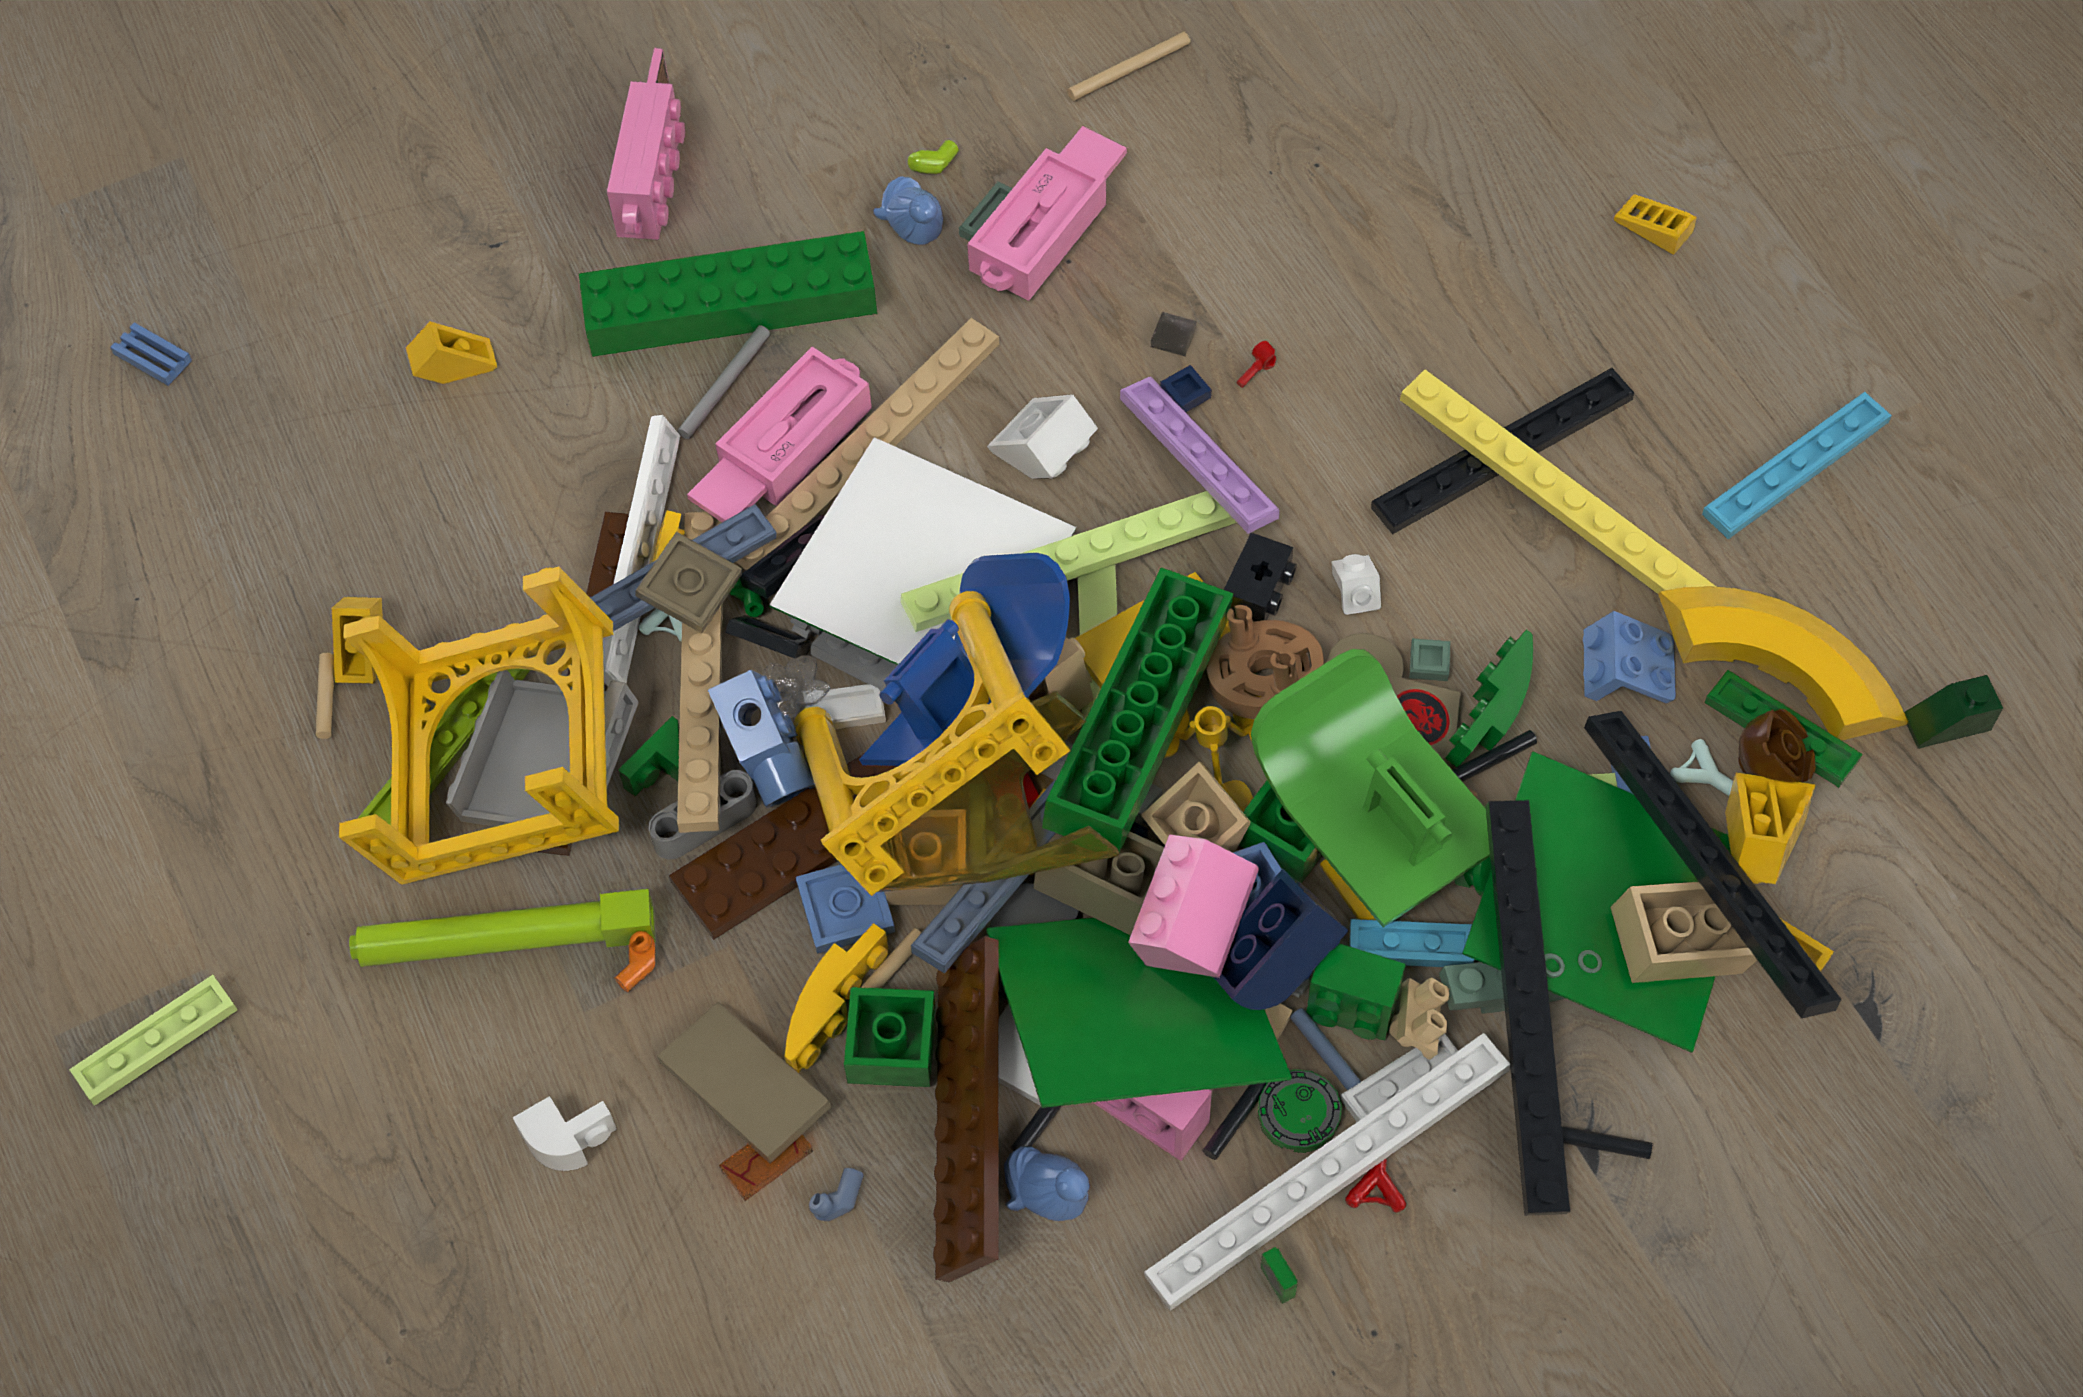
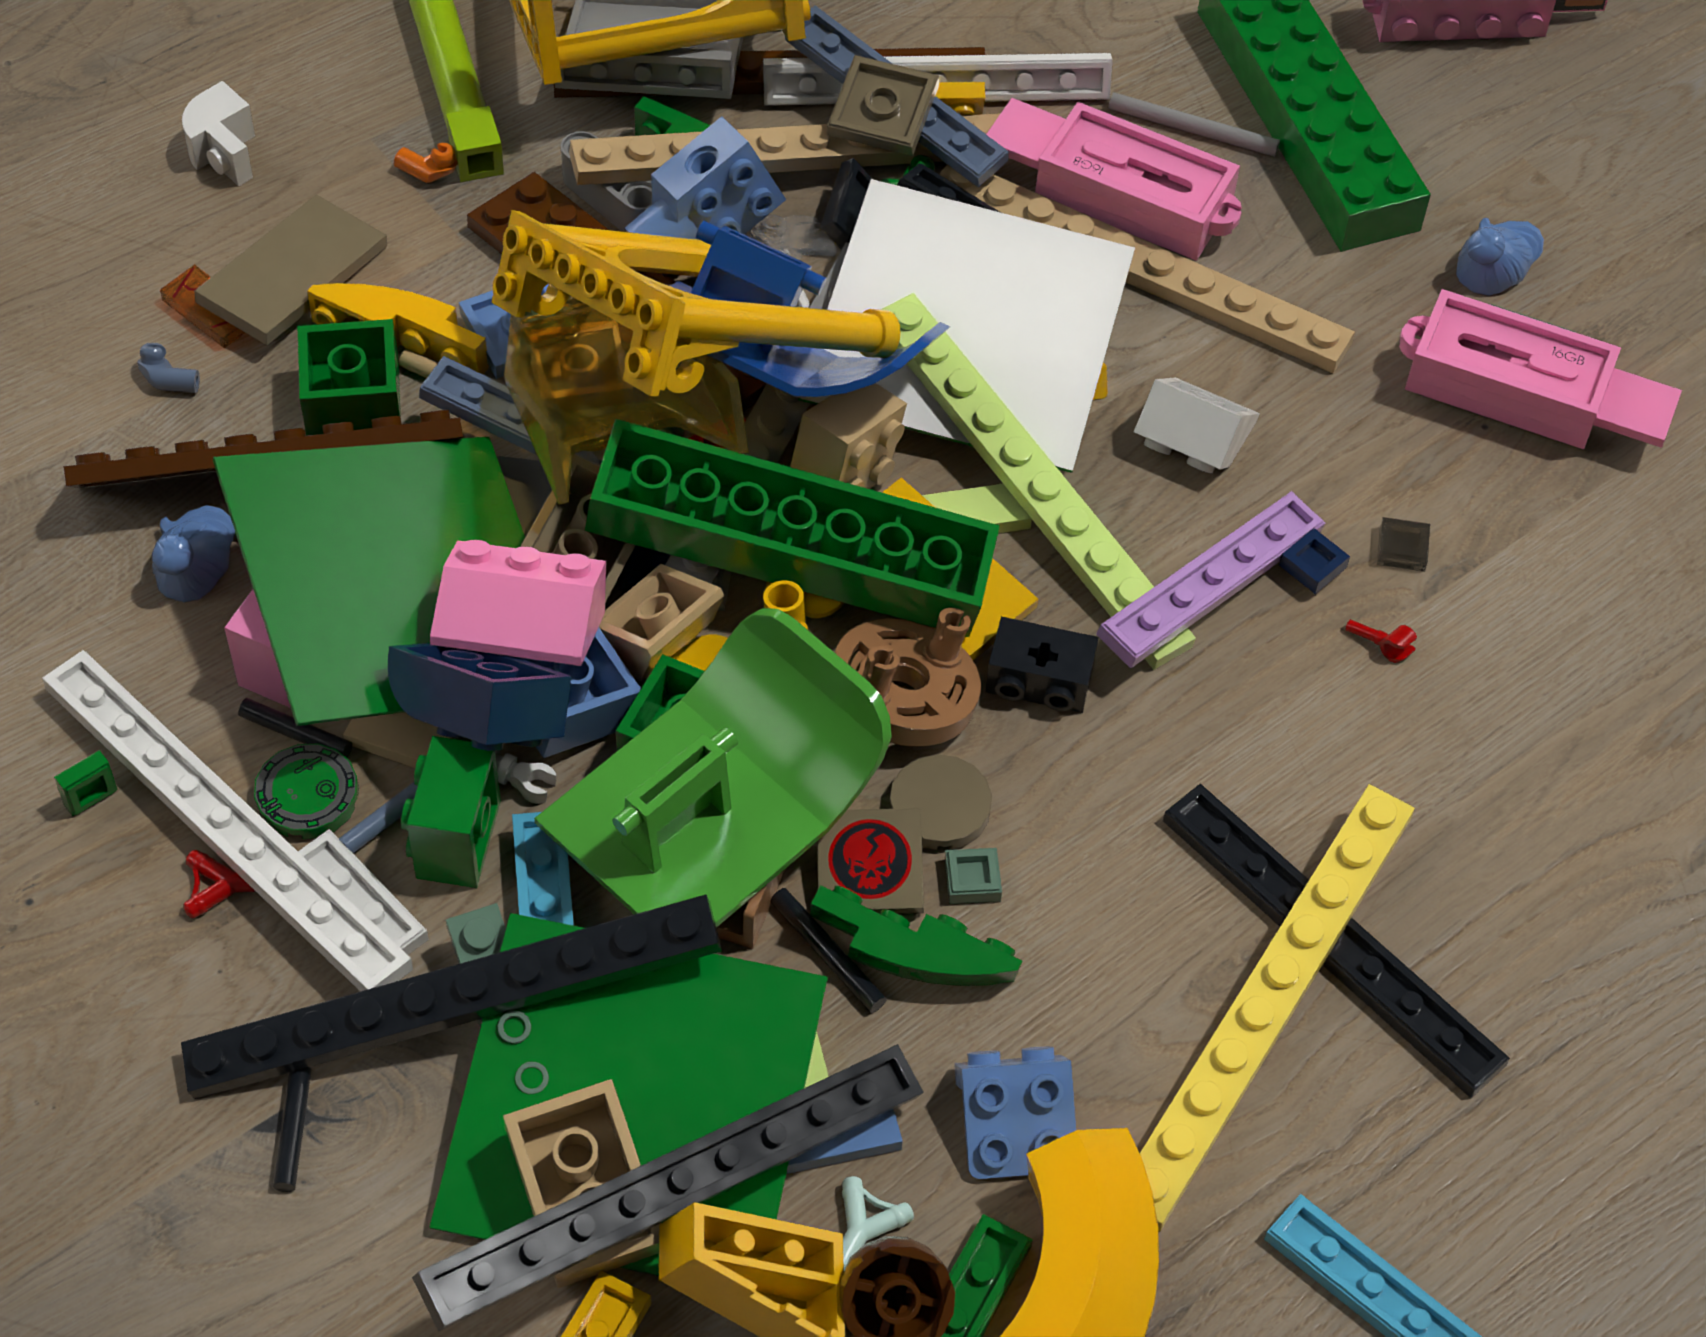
camera: 75 degrees right, 5 degrees down
lime arm [907,140,959,174] -> none
white bracket [1331,554,1381,615] -> none
tan hips [1389,978,1449,1060] -> none

